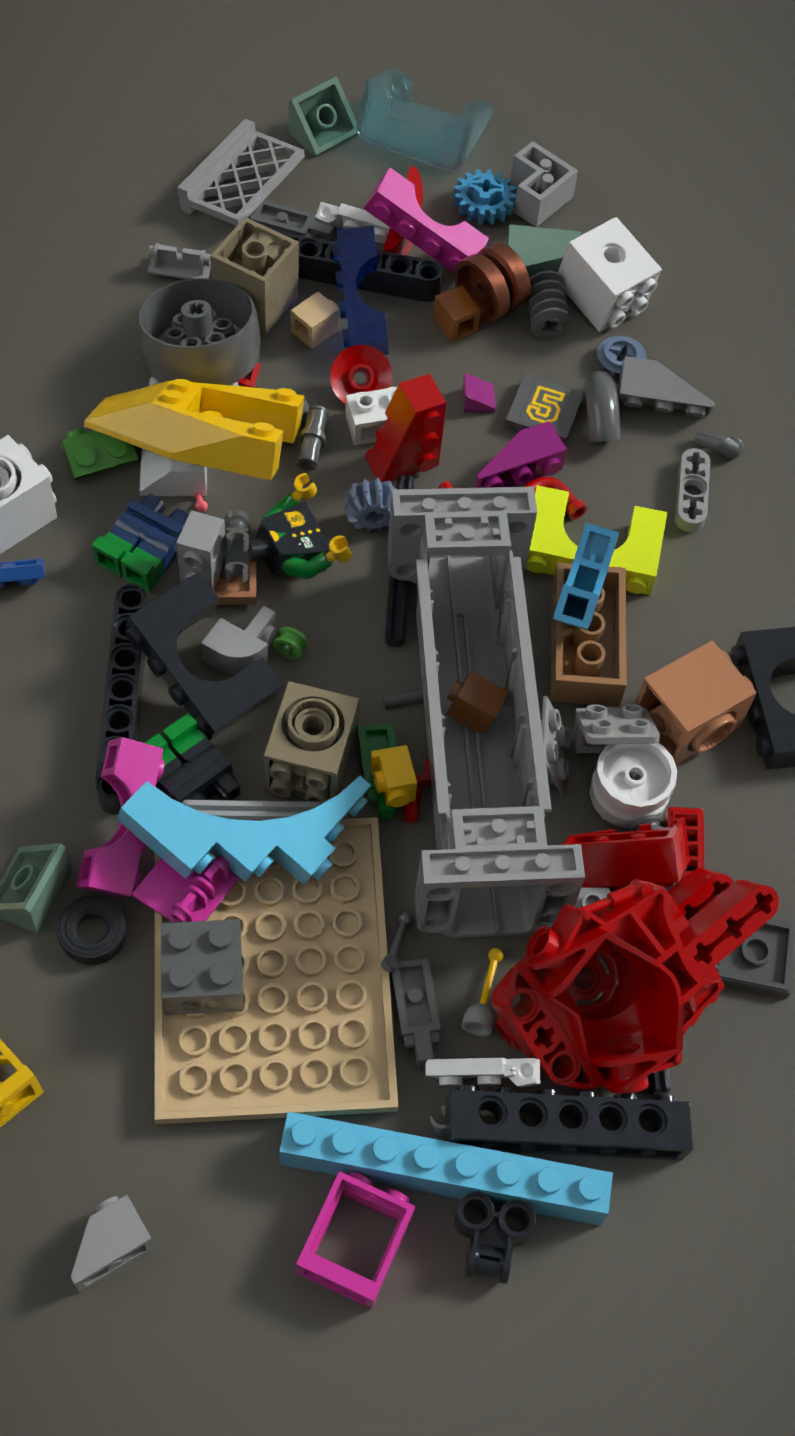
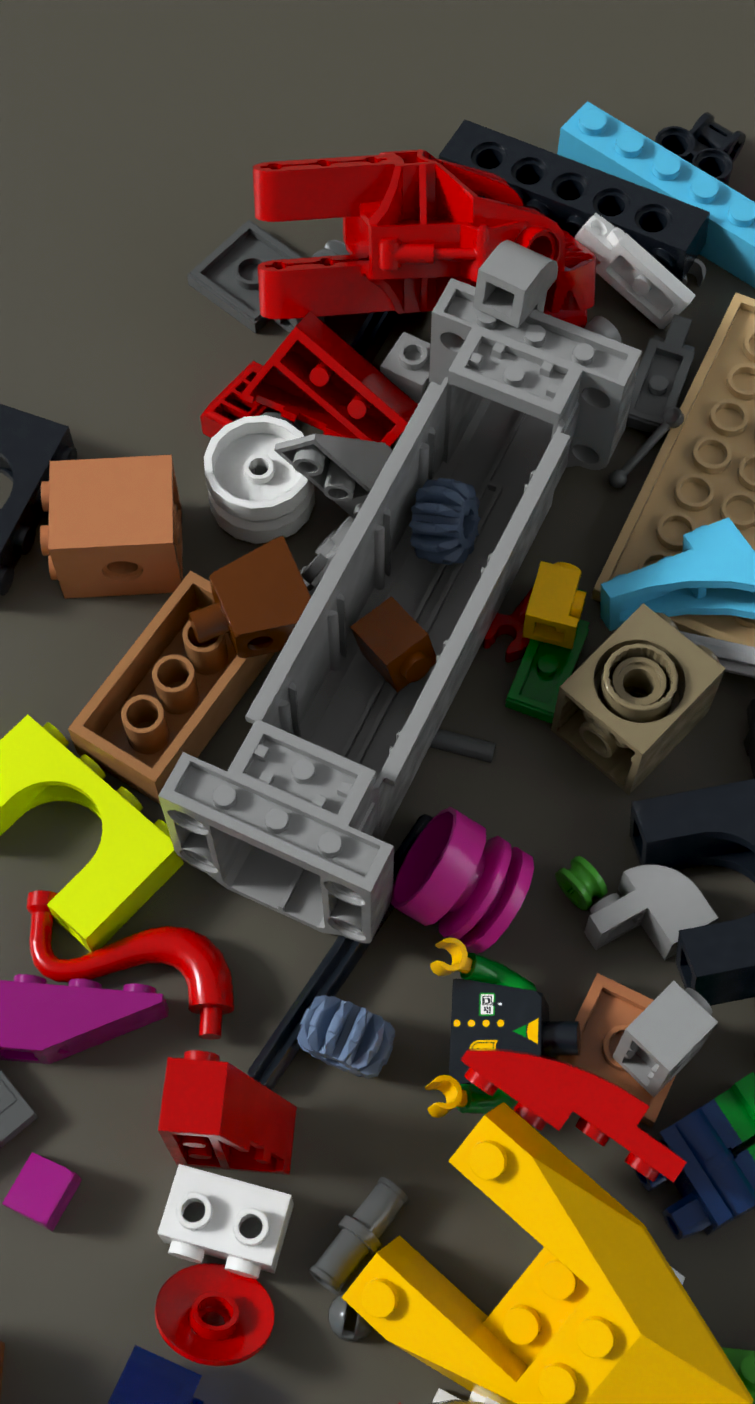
camera: 145 degrees left, 5 degrees up
dark grey bar [224,509,251,583] -> none
dark azure arch [553,523,619,630] -> none
light grey bracket [573,704,660,753] -> none
none -> reddish brown torso [188,536,311,658]
none -> light grey slope [274,433,393,519]
none -> dark pink wheel [391,807,534,954]
none -> sand blue gear [409,478,481,565]
none -> red slope [460,1049,687,1183]
none -> light grey brick [473,240,558,329]

